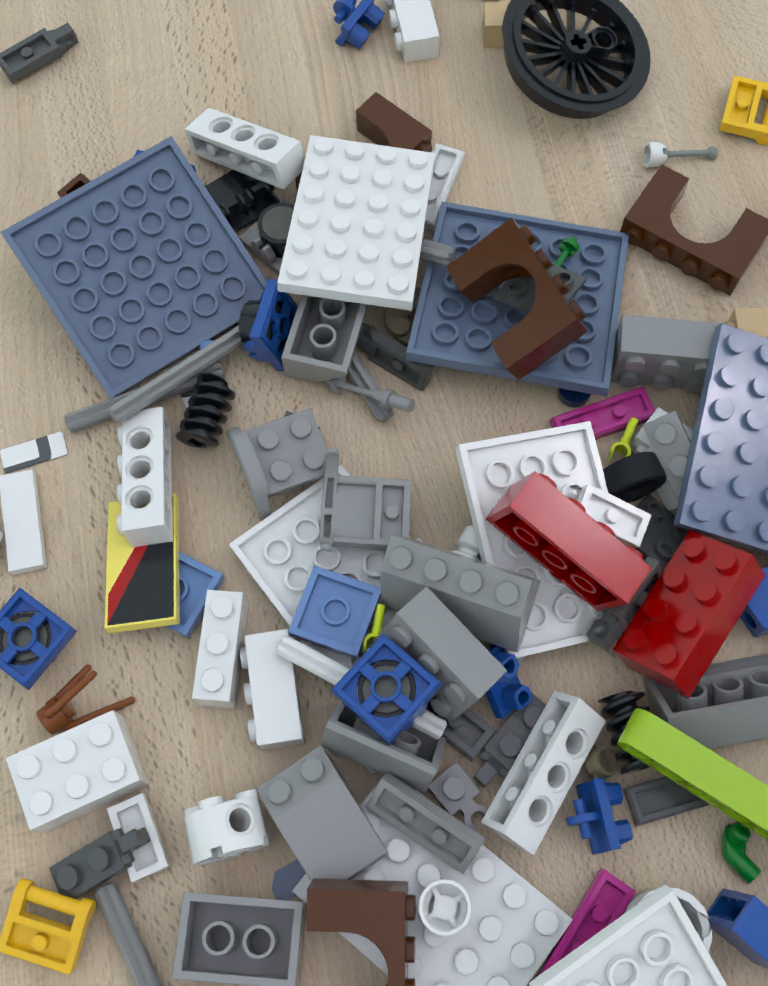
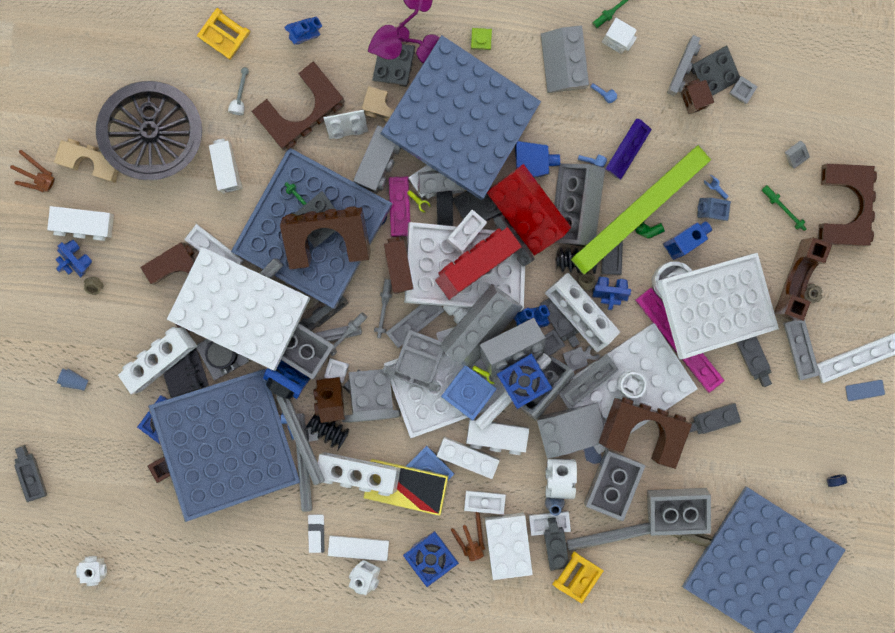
camera: 75 degrees left, 20 degrees up
none -> sand blue cone [57,368,88,391]
none -> dark tan plate [84,277,104,295]
none -> white slope [209,139,243,194]
none -> reddish brown brick [313,377,345,423]
none -> white hinge [324,110,368,139]
none -> white tile [324,358,349,383]
none -> light grey piece [374,279,392,338]
none -> reddish brown arch [384,237,414,294]
none -> light grey plate [386,304,444,348]
none -> white plate [464,490,506,515]
none -> sand blue cone [545,497,565,516]

